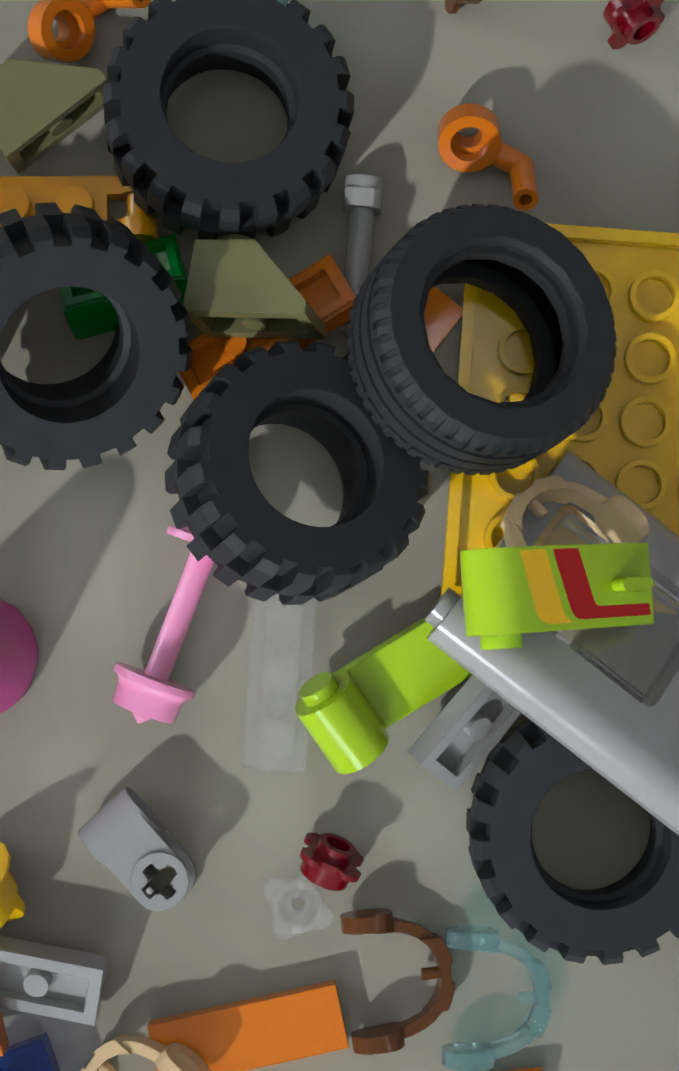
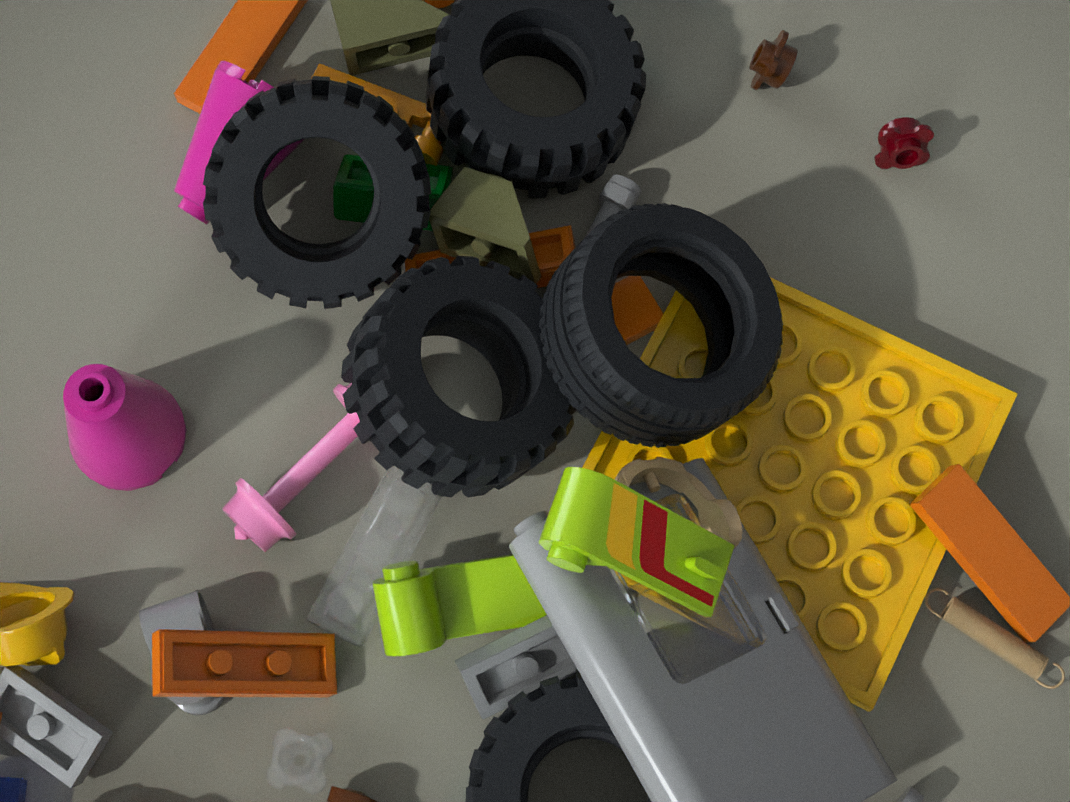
camera: 20 degrees right, 15 degrees down
dark red plate [300,832,364,891] -> none
orange plate [437,103,538,211] -> none
none -> orange tile [152,629,337,698]

